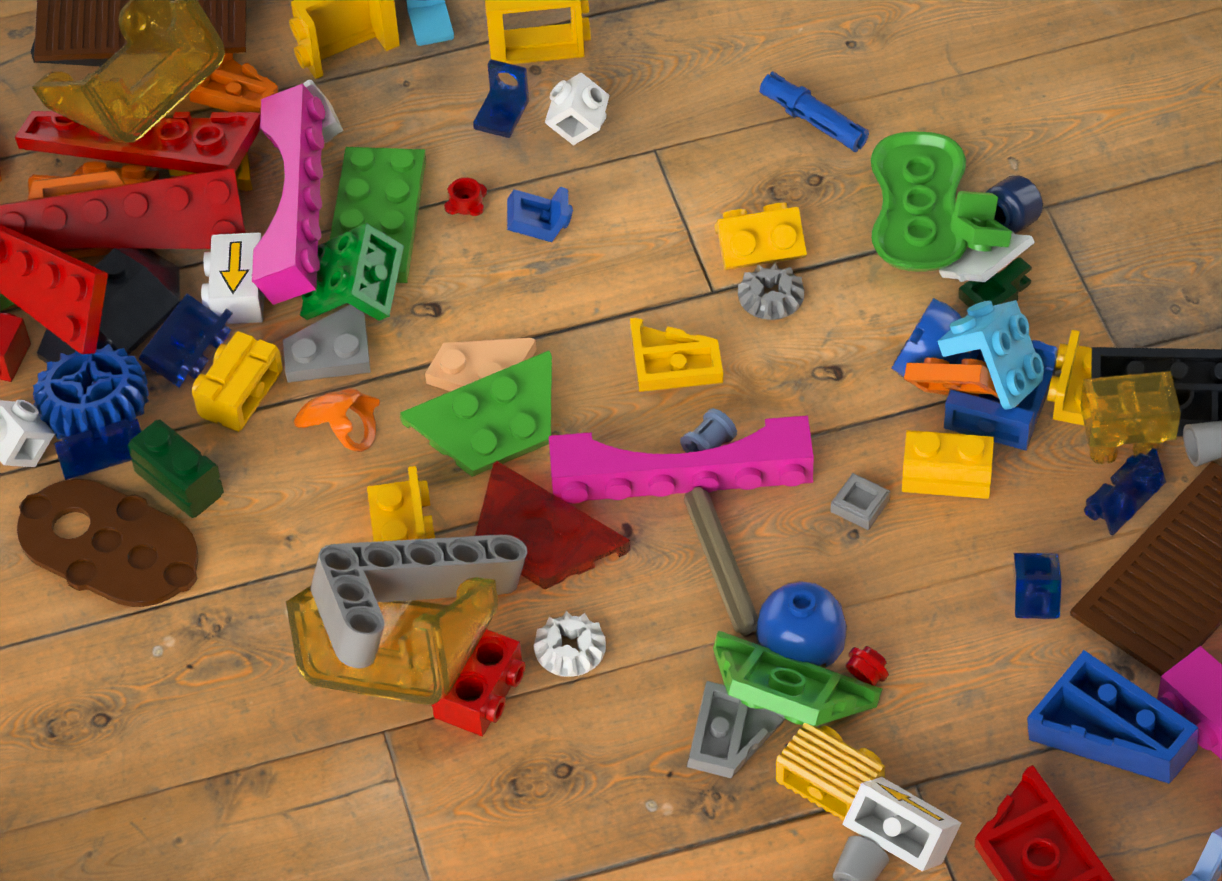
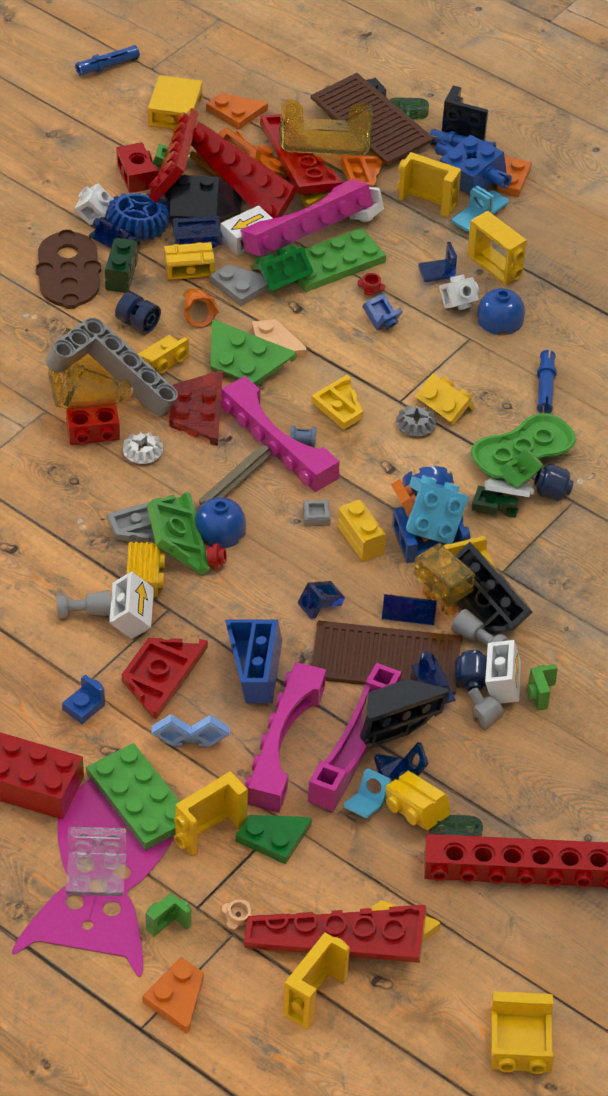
camera: 50 degrees right, 5 degrees down
none -> dark blue wheel [115,291,161,334]
none -> blue cylinder [477,288,525,335]

